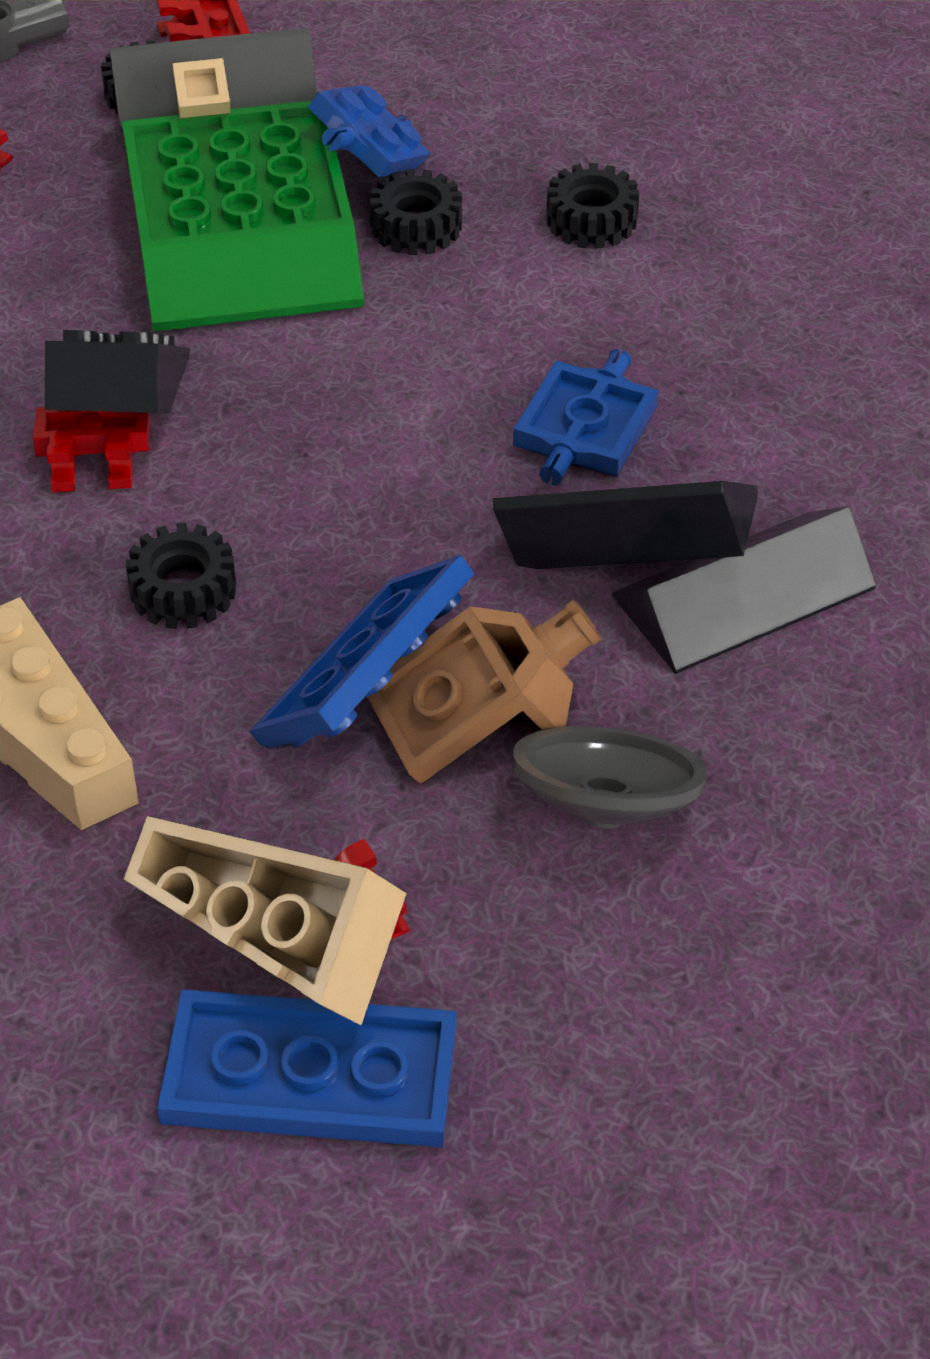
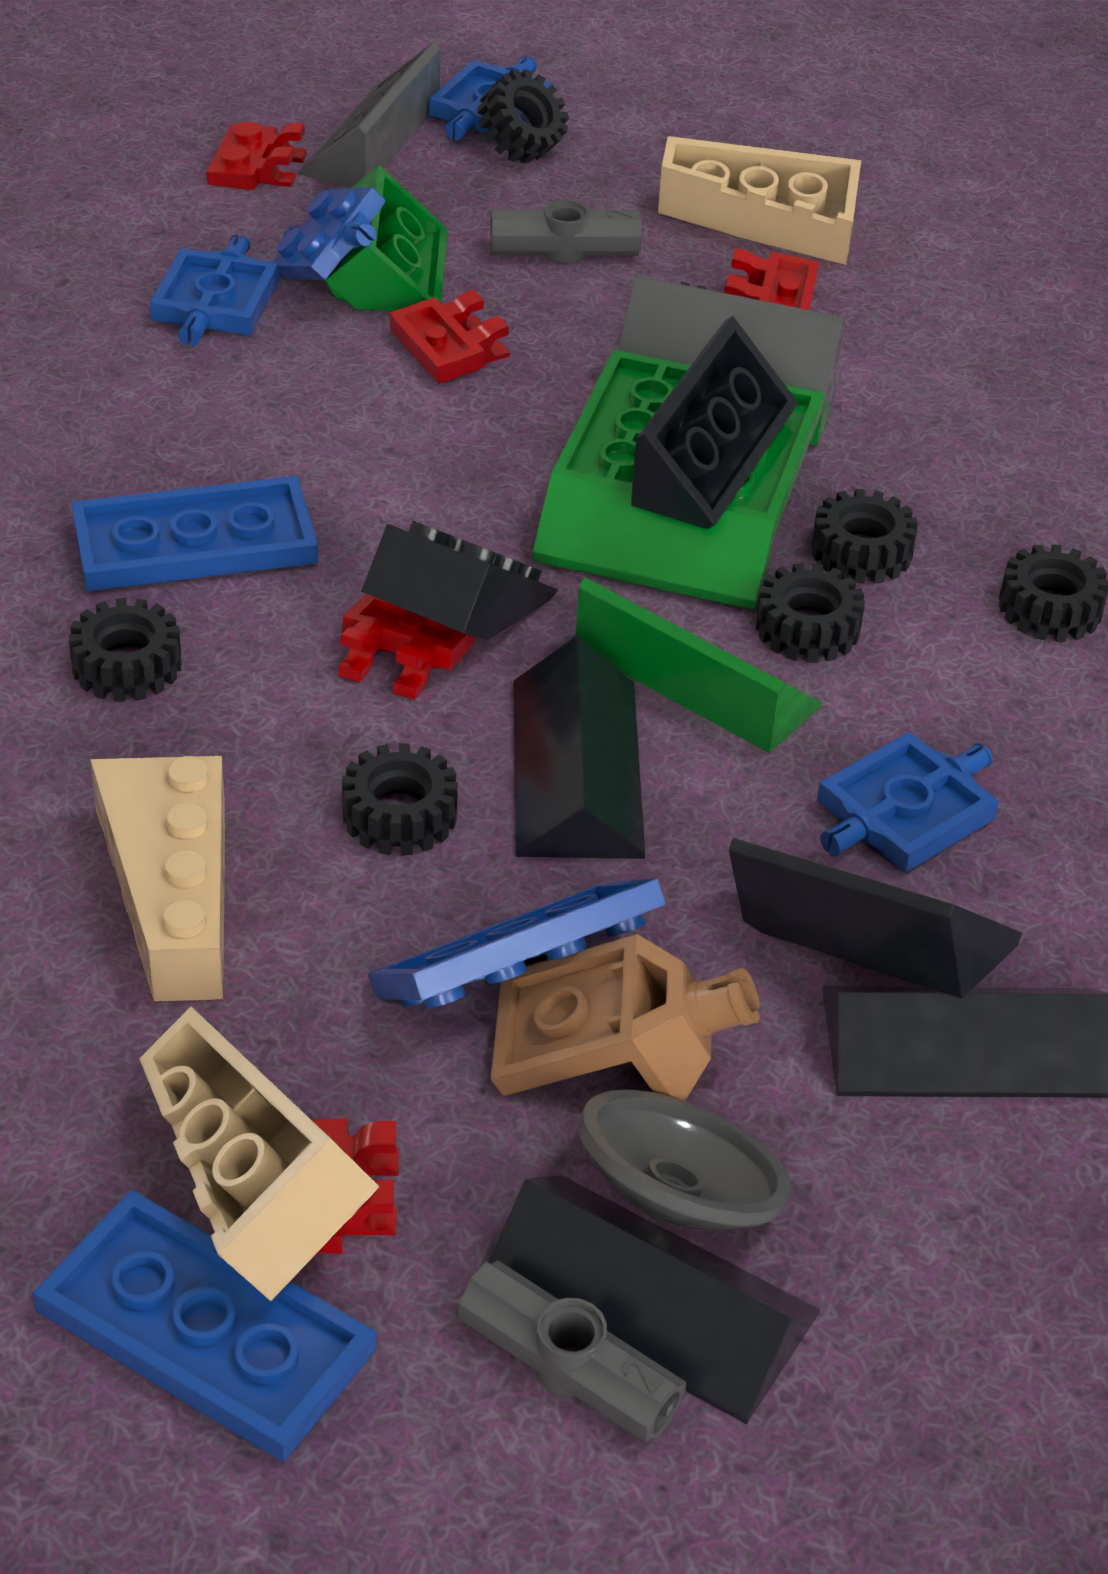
camera: 25 degrees right, 5 degrees down
tan tile [172,58,230,118] -> none
blue plate [308,85,431,178] -> none
none -> dark grey piece [457,1260,686,1443]
none -> black slope [488,1175,820,1424]
none -> black slope [513,636,645,859]
none -> green slope [575,577,823,753]
none -> black slope [631,316,798,529]
none -> black tyre [755,563,865,663]

